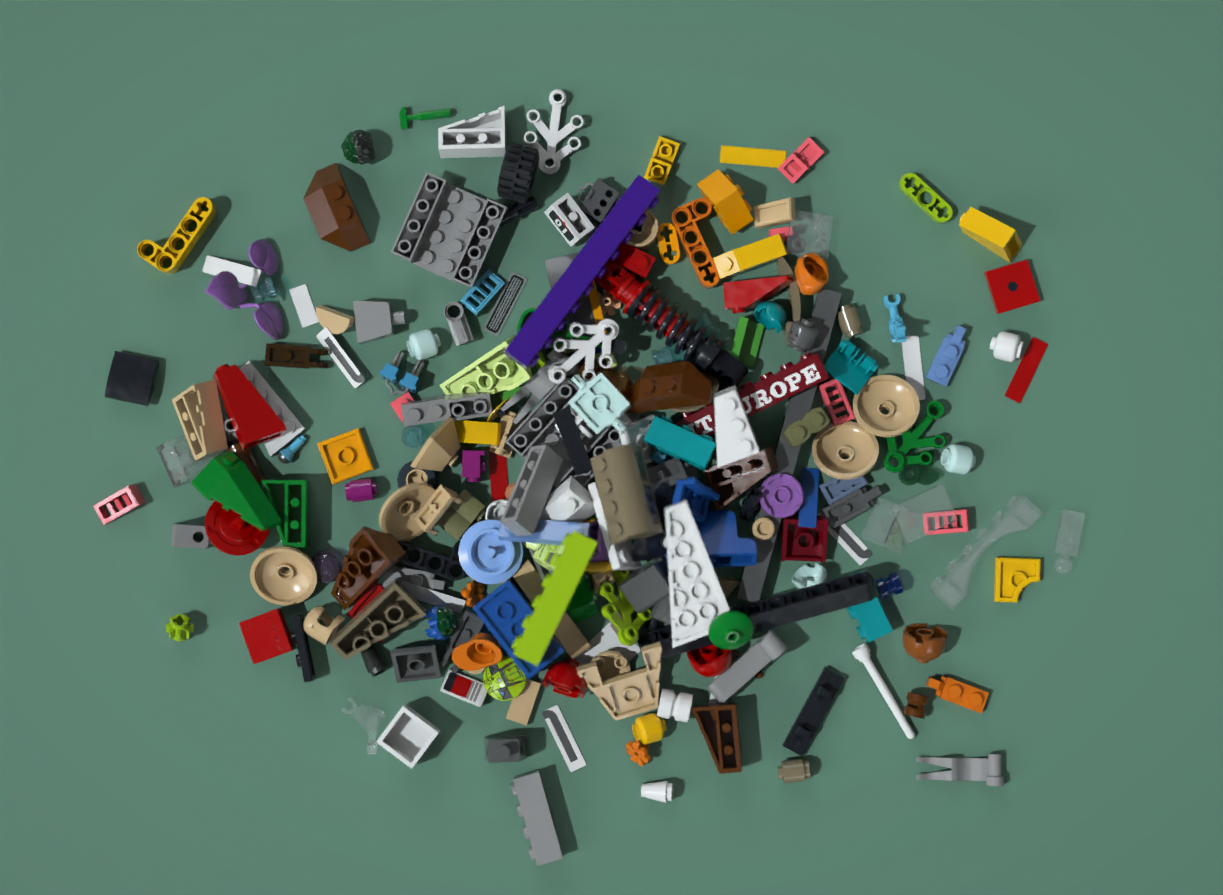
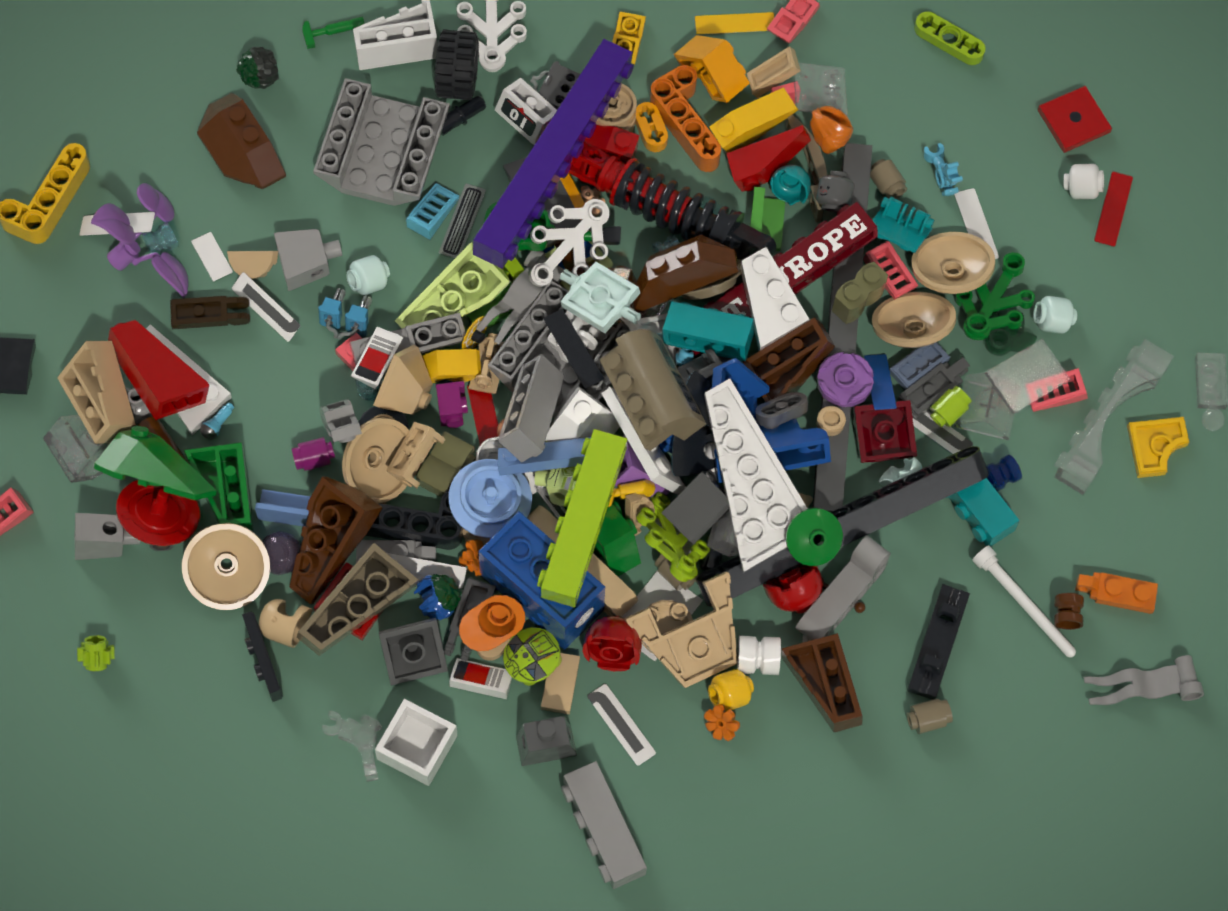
camera: 10 degrees left, 20 degrees down
red bracket [239,607,296,664] -> none
light orange tile [317,428,374,485] -> none
pearl dark grey cone [361,645,388,677] -> none
light grey piece [444,302,474,346] -> none
white cone [641,781,674,803] -> none
black axle [740,486,762,521] -> none
dark orange cylinder [902,623,947,663] -> none
medium blue hinge [925,325,966,387] -> none
yellow slope [959,207,1023,263] -> none
none -> medium blue panel [255,489,311,527]
none -> light grey slope [320,399,362,443]
none -> slope [351,327,403,389]
none -> flat silver plate [755,392,808,429]
none -> lime brick [930,386,972,427]

